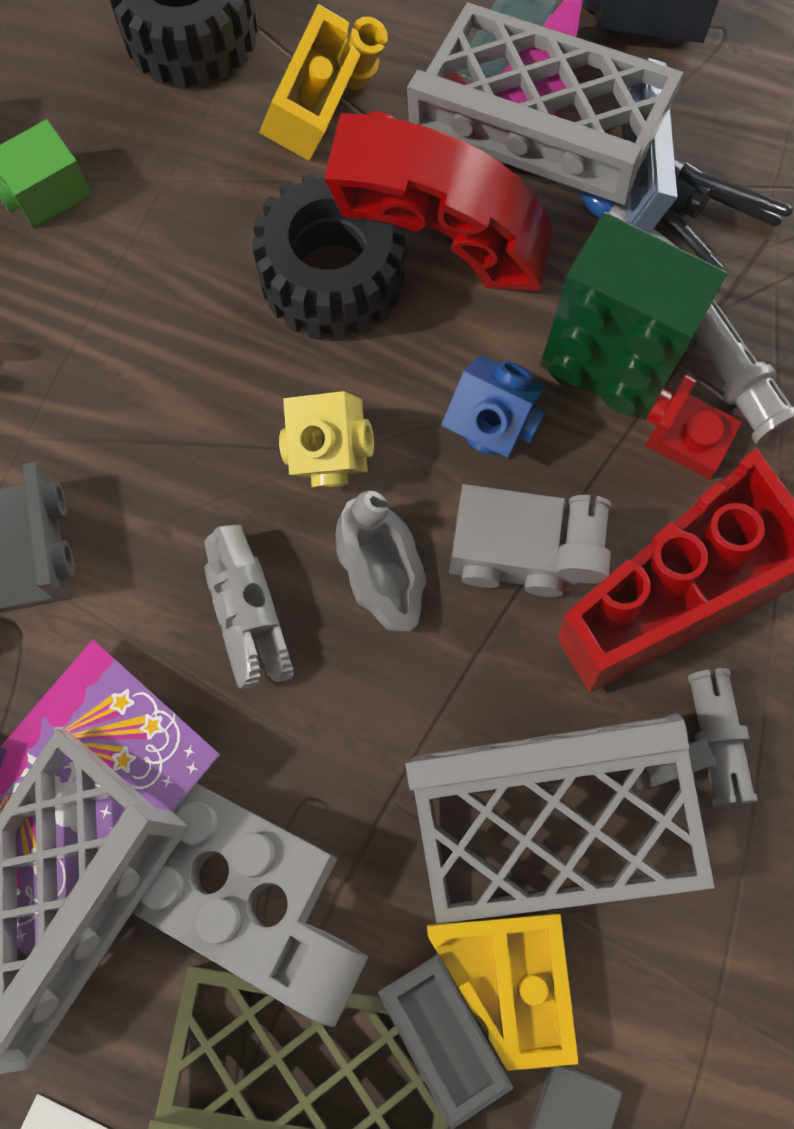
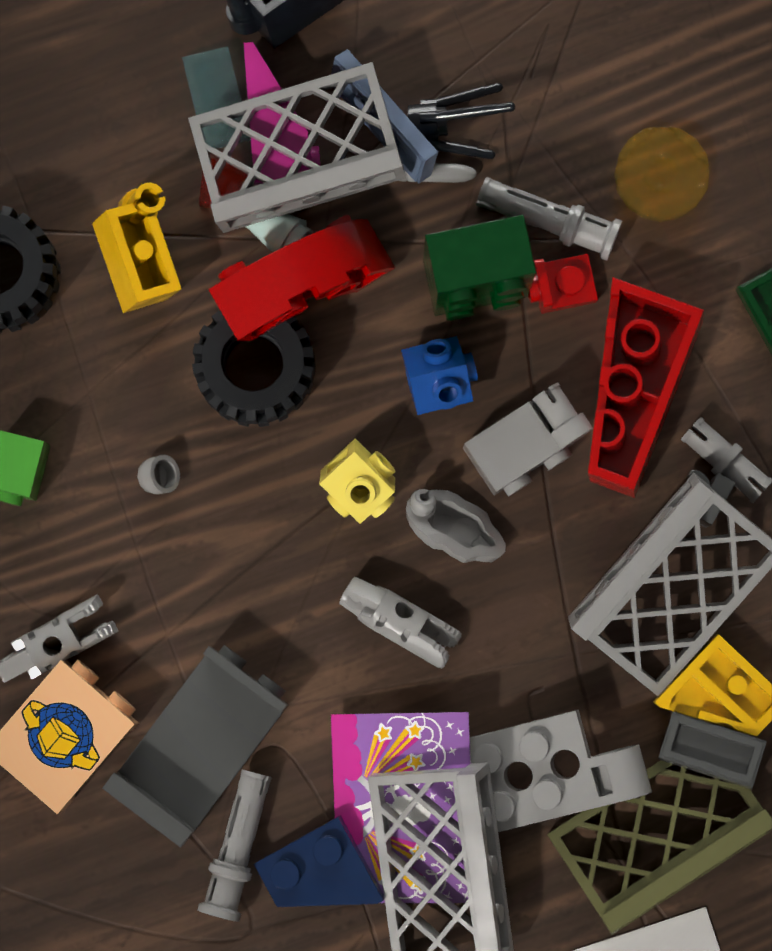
camera: 40 degrees left, 10 degrees up
none -> light grey hinge [137,455,180,495]

